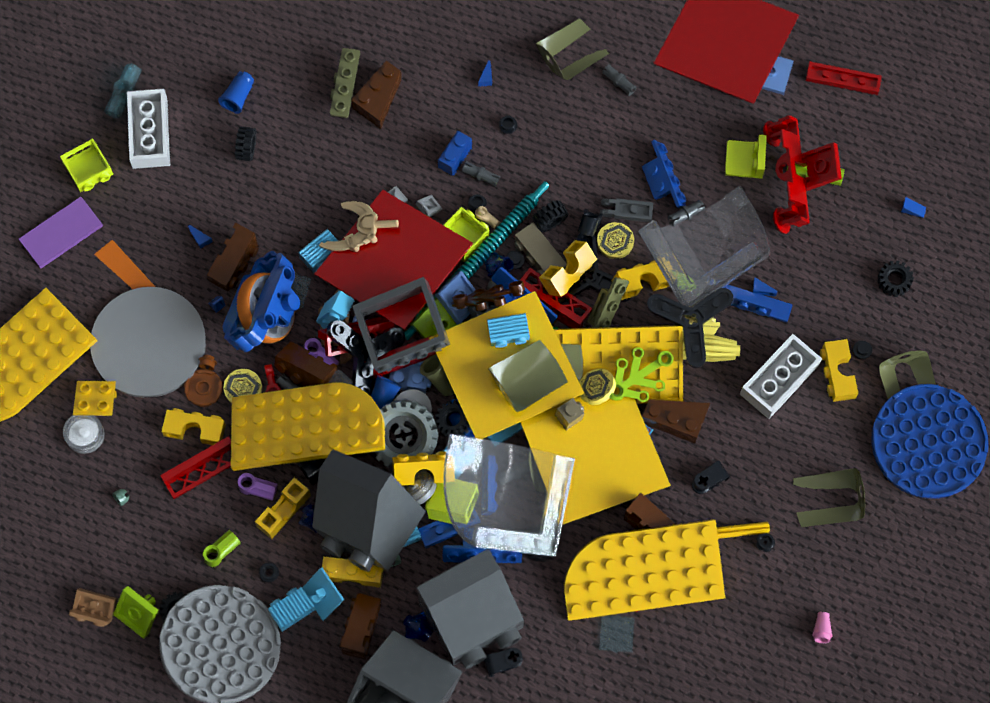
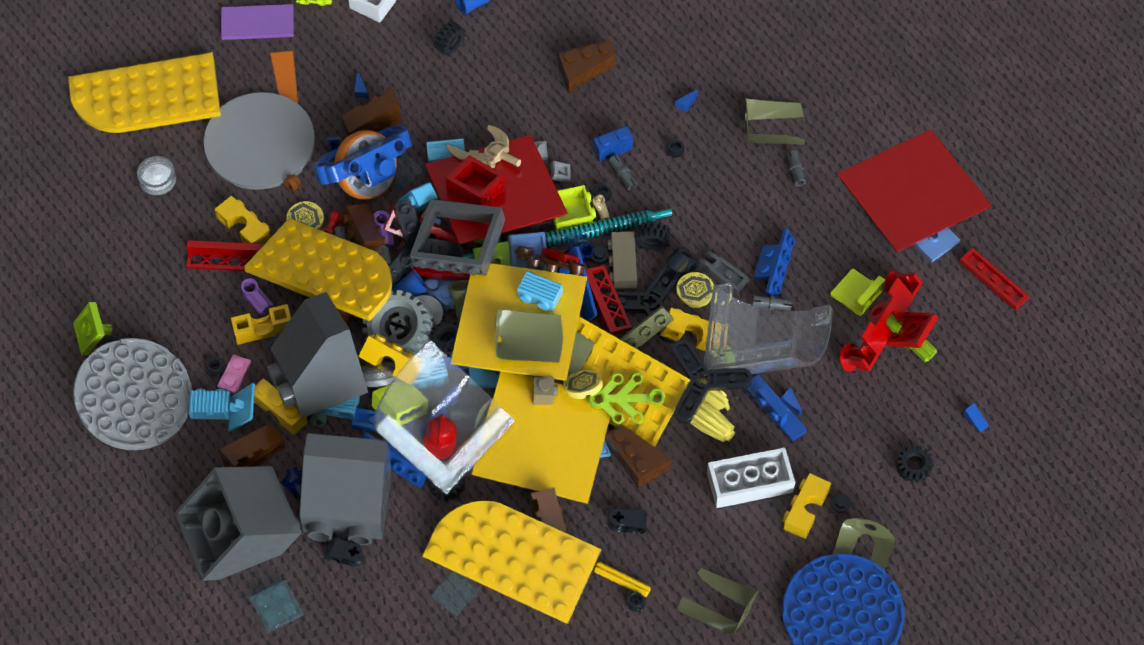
camera: 35 degrees right, 10 degrees down
medium nougat bracket [69,588,117,627] -> none
yellow hinge [73,381,117,416] -> none
sand green hinge [112,489,130,506] -> none
dark orange tile [184,369,223,407] -> none
lime piece [203,530,241,567] -> none
olive bracket [330,48,360,118] -> none
yellow arch [539,240,597,297] -> none
none -> bright pink plate [217,354,251,394]
none -> red piece [424,414,457,460]
none -> red window [445,155,505,206]
none -> red tile [541,247,580,263]

